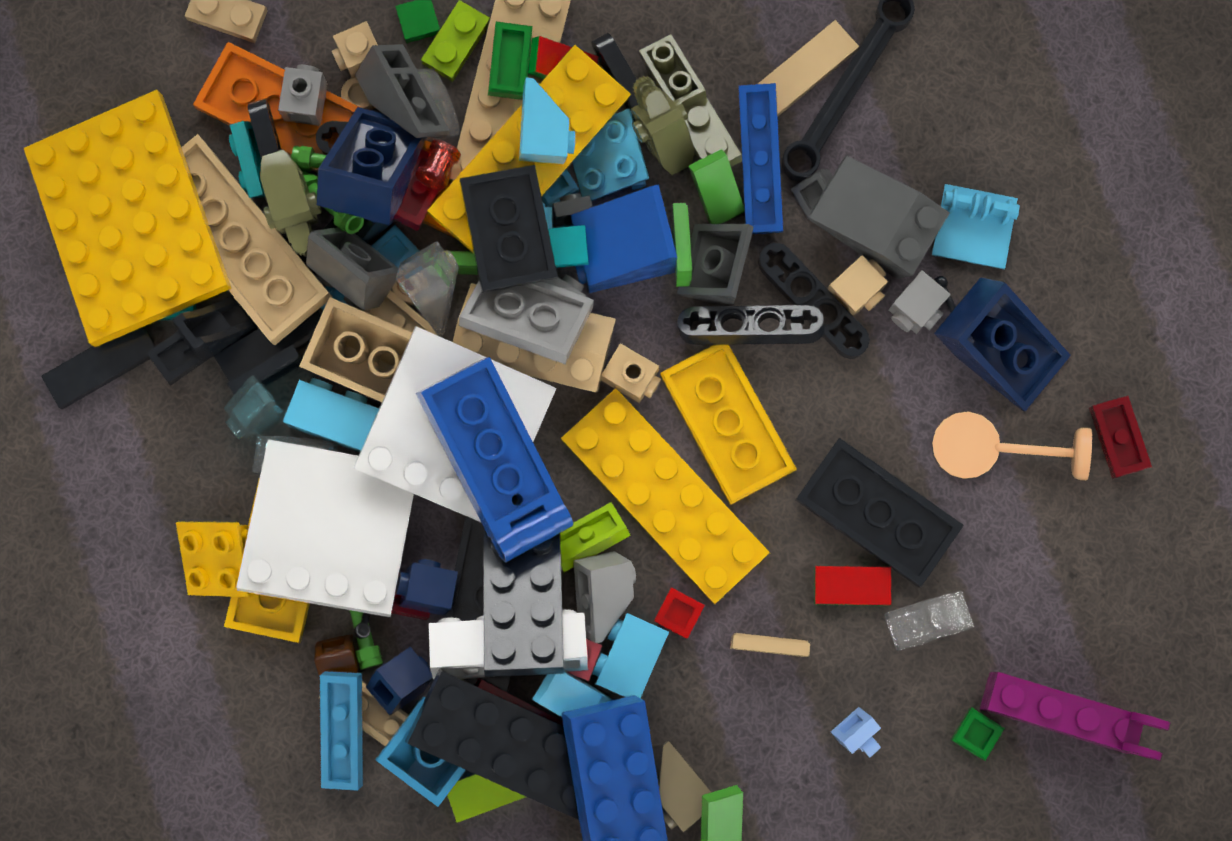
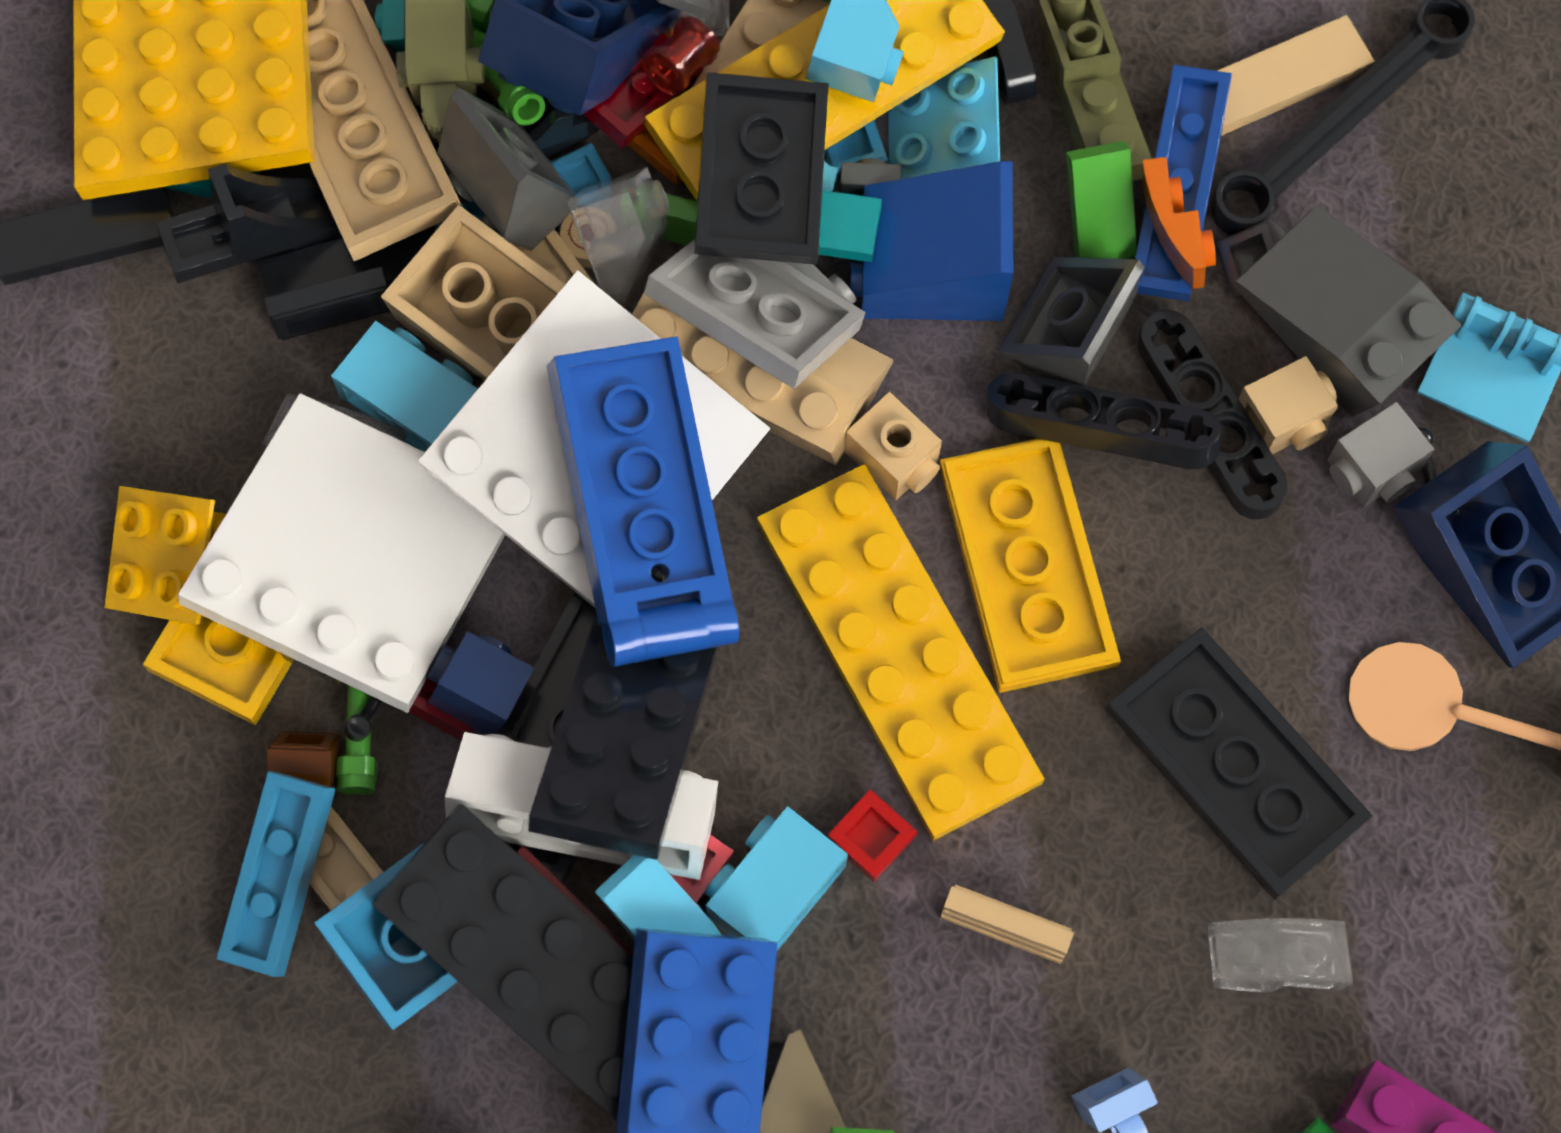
camera: 15 degrees right, 10 degrees down
clear light blue slope [224,375,286,443] -> none
dark blue brick [366,647,433,716] -> none
lime tile [447,774,526,823] -> none
lime plate [560,502,631,572] -> none
light grey slope [574,551,636,643] -> none
olive hinge [631,76,695,175] -> none
bright green tile [672,203,692,287] -> none
red tile [814,566,891,606] -> none
none -> orange slope [1142,157,1216,289]

